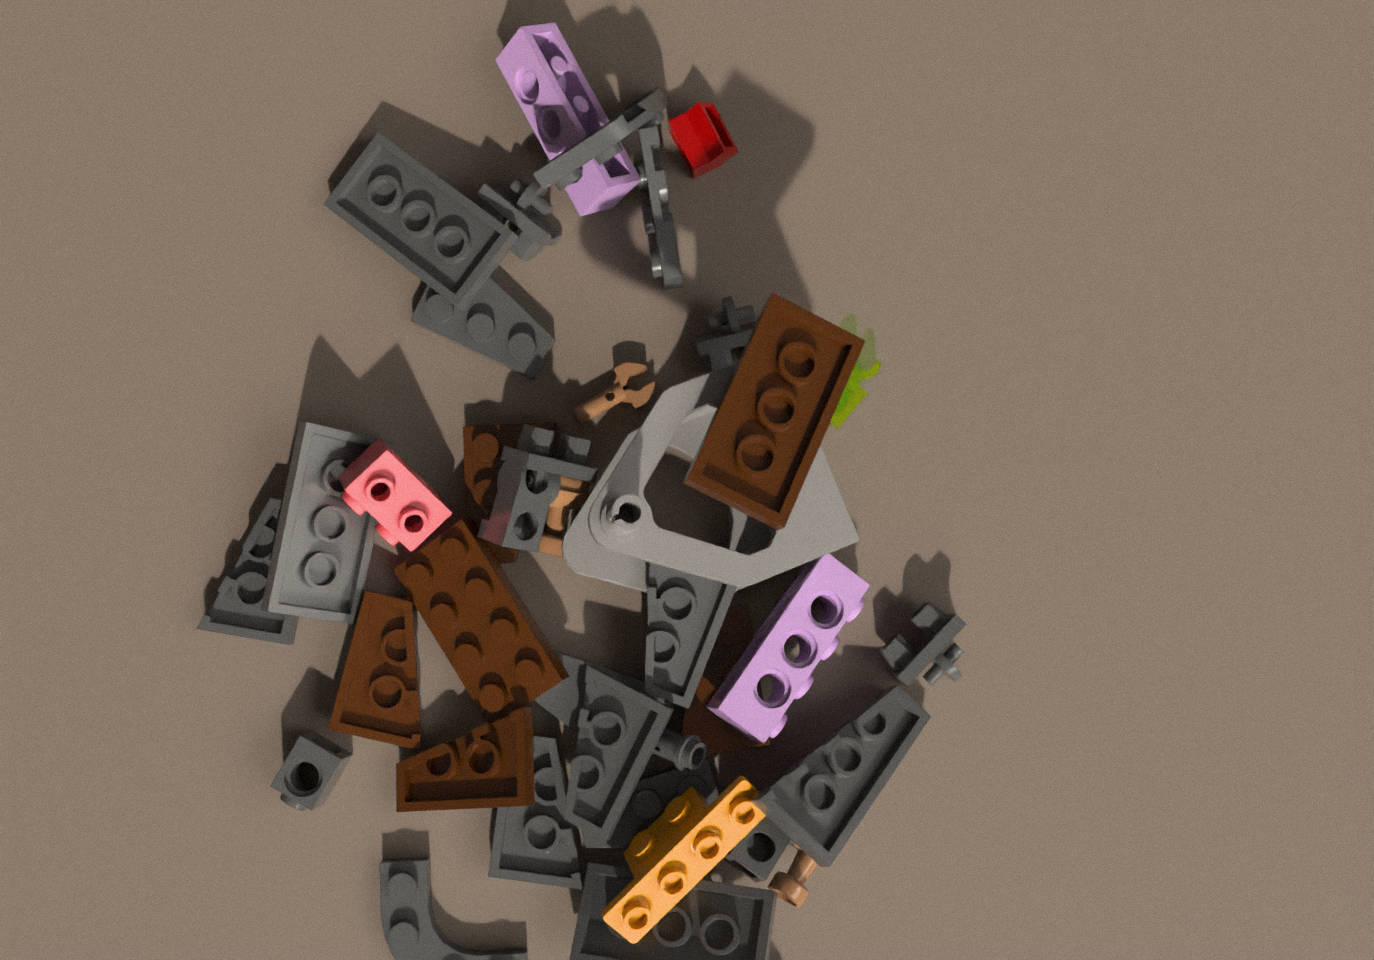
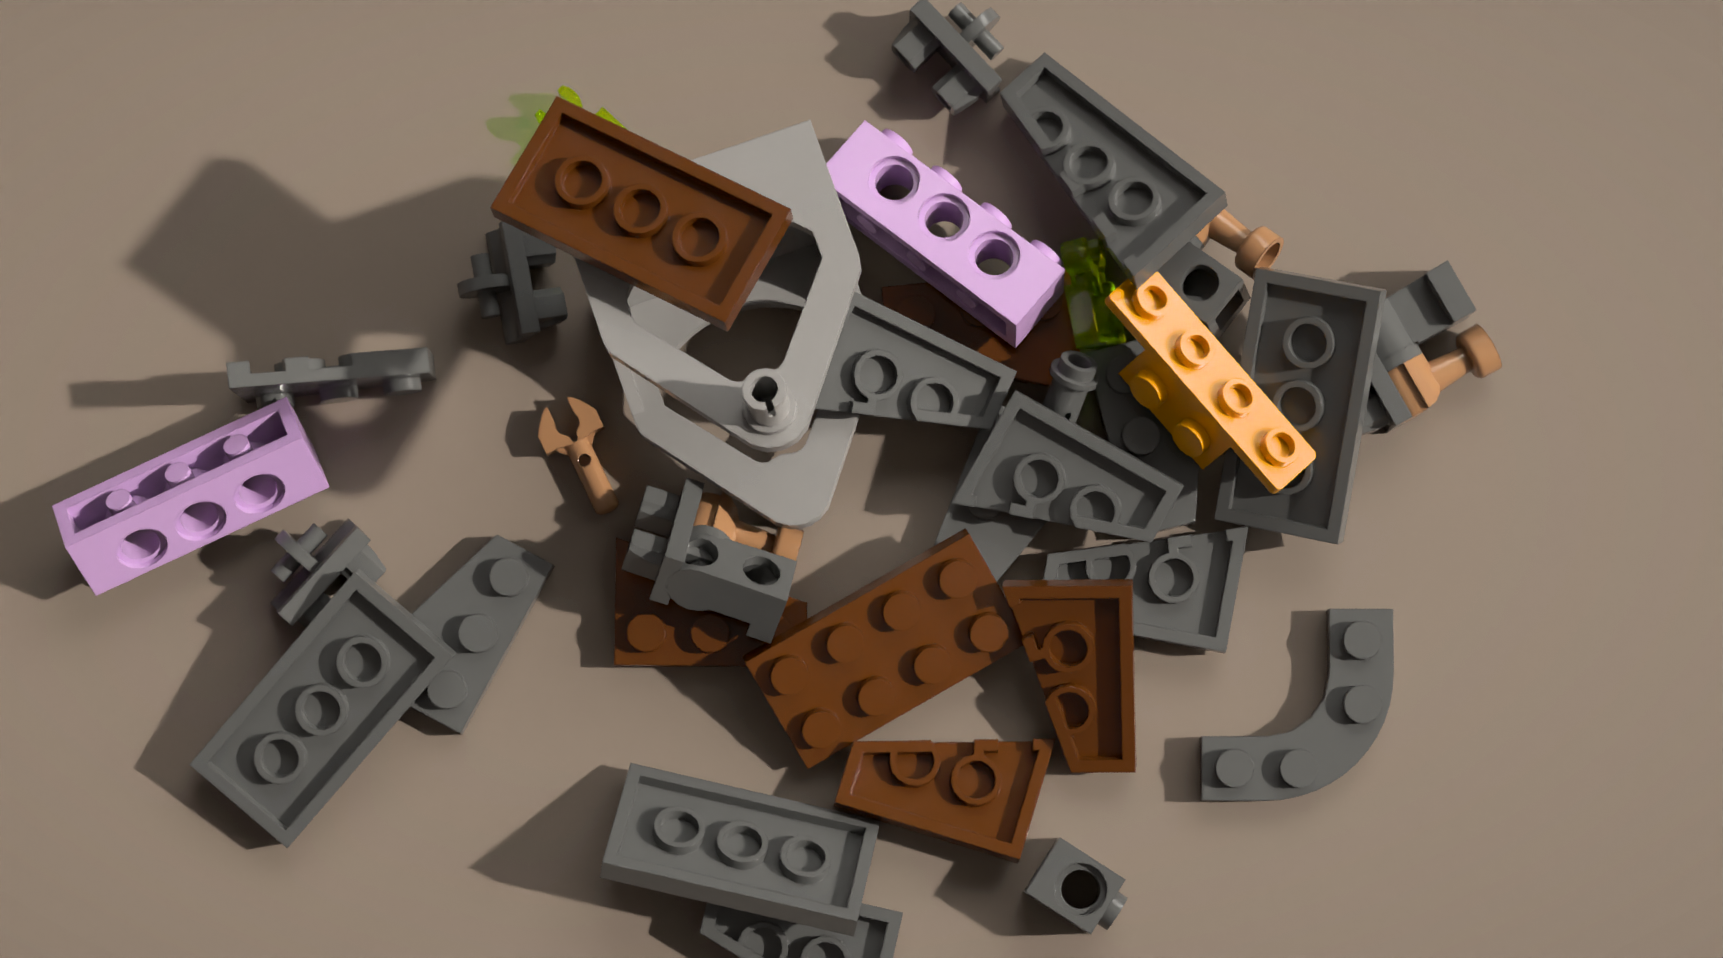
camera: 85 degrees left, 0 degrees up
coral brick [338,437,452,552] -> none
dark grey plate [533,86,668,191] -> none
red piece [668,102,739,179] -> none
none -> clear neon green plate [1060,237,1127,349]

